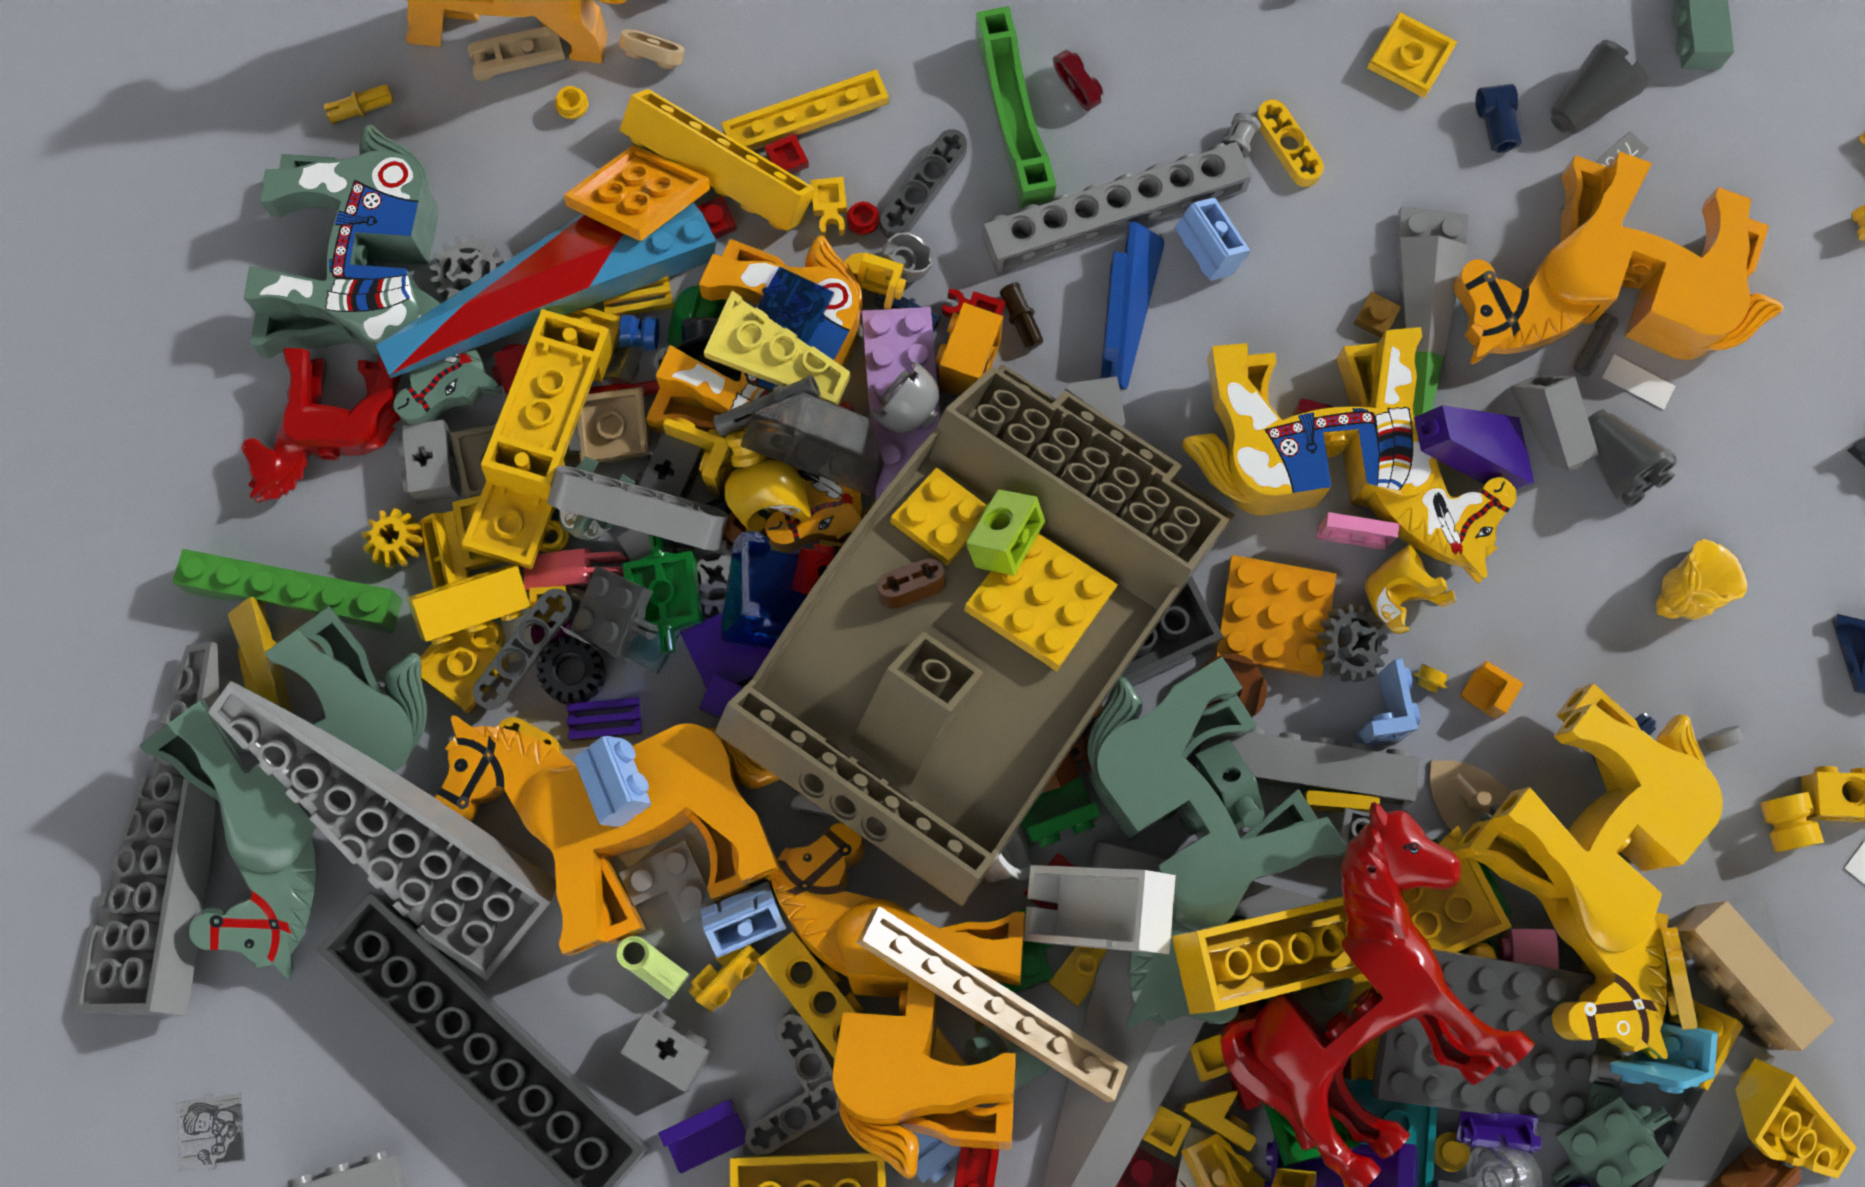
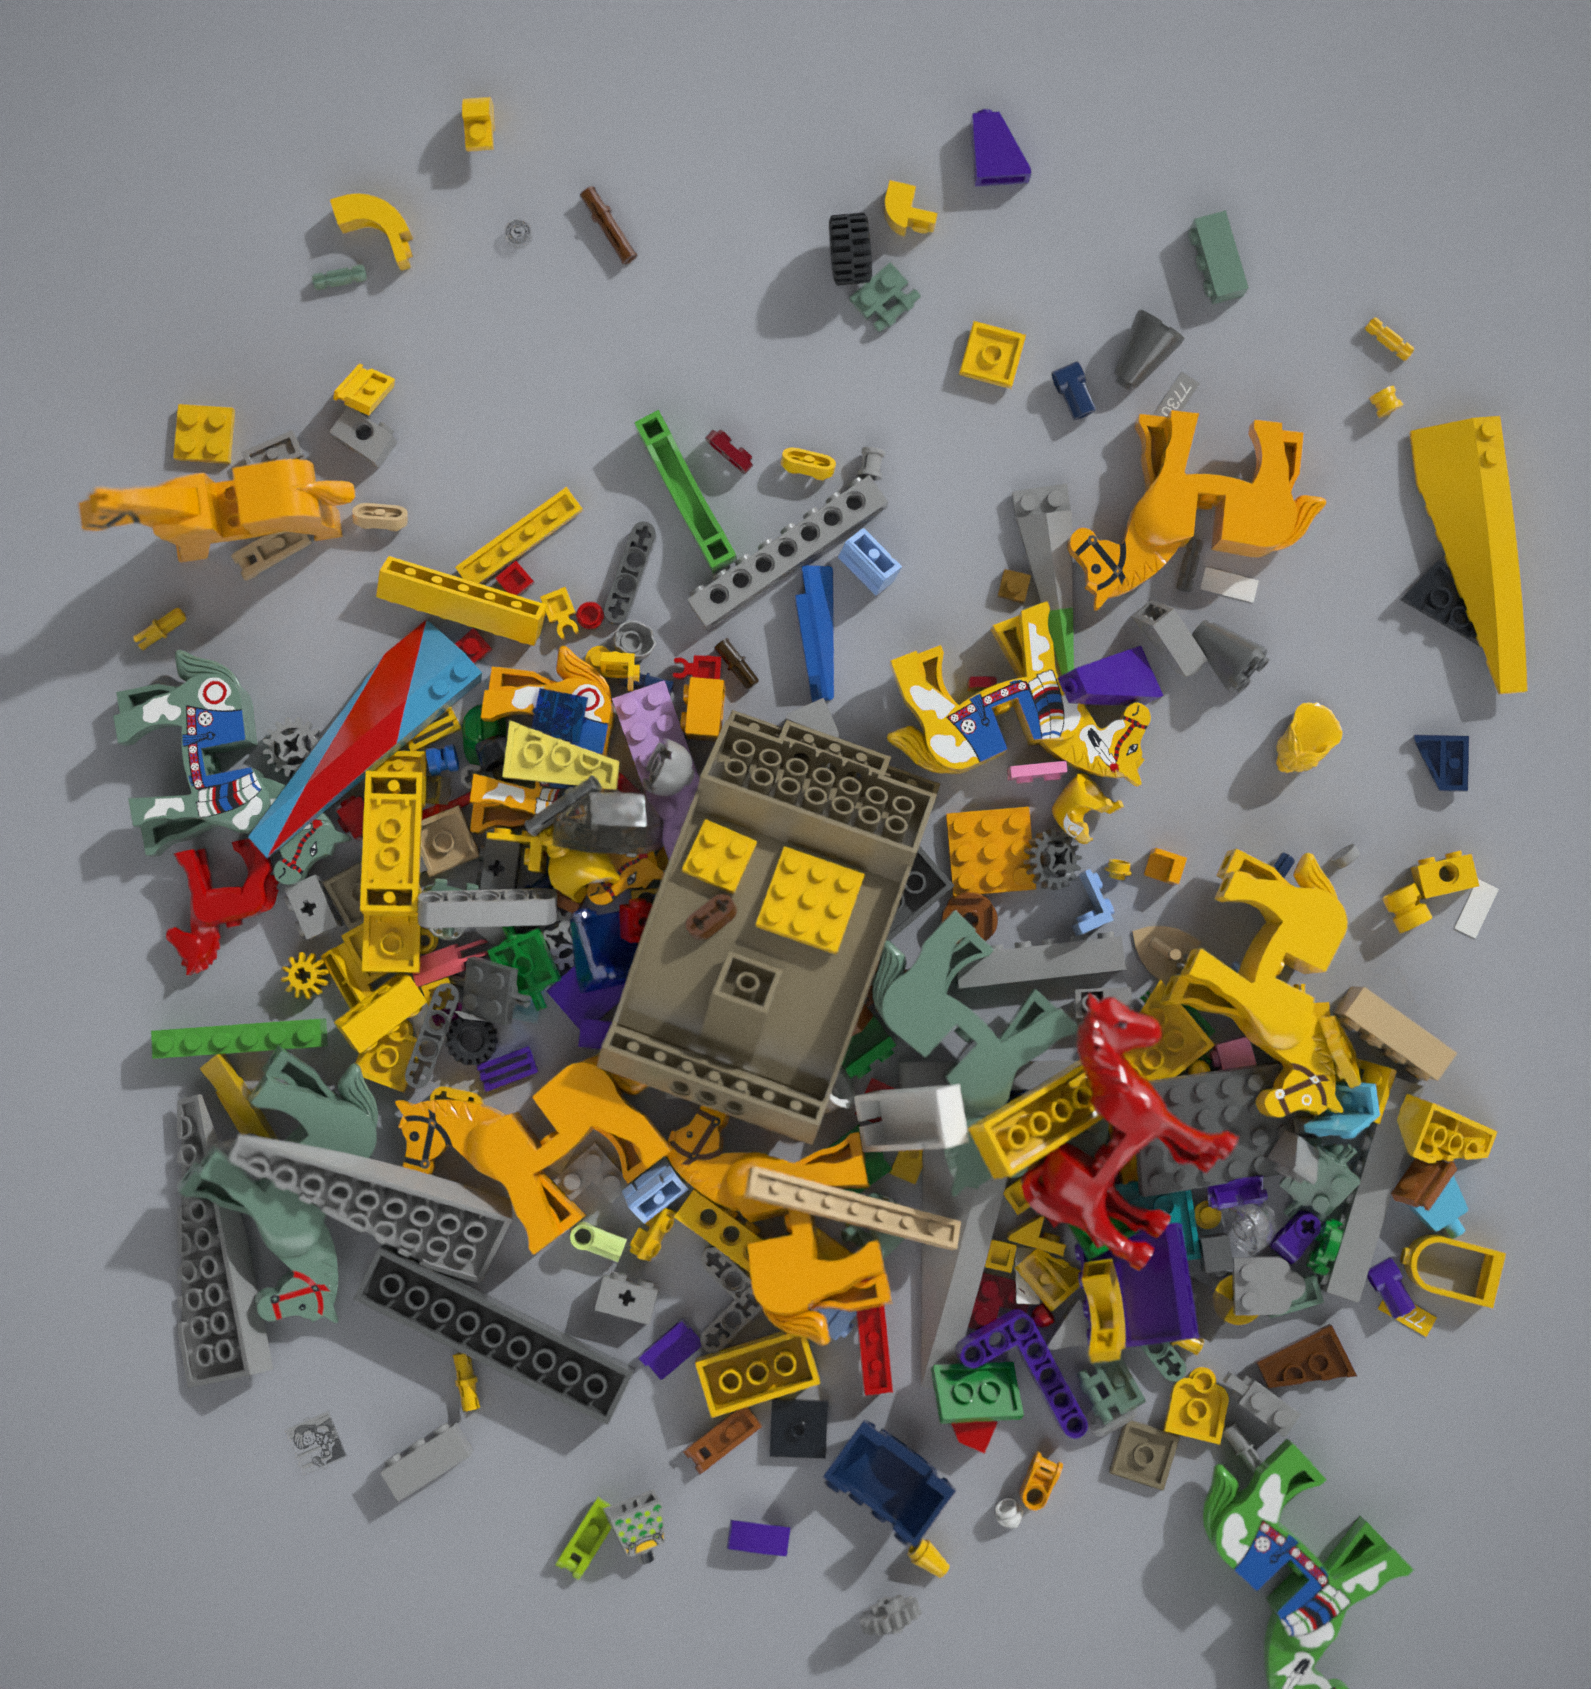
camera: 15 degrees left, 10 degrees up
yellow plate [555,86,589,120] -> none
light orange plate [564,144,710,241] -> none
light blue brick [574,736,651,827] -> none
lime brick [966,489,1045,576] -> none
sand green torso [1195,740,1265,830] -> none
yellow beam [1256,99,1324,187] -> none
yellow tile [1302,790,1380,813] -> none
none -> yellow pin [452,1352,480,1411]
none -> yellow plate [780,448,836,480]
none -> light grey slope [1267,1130,1319,1185]

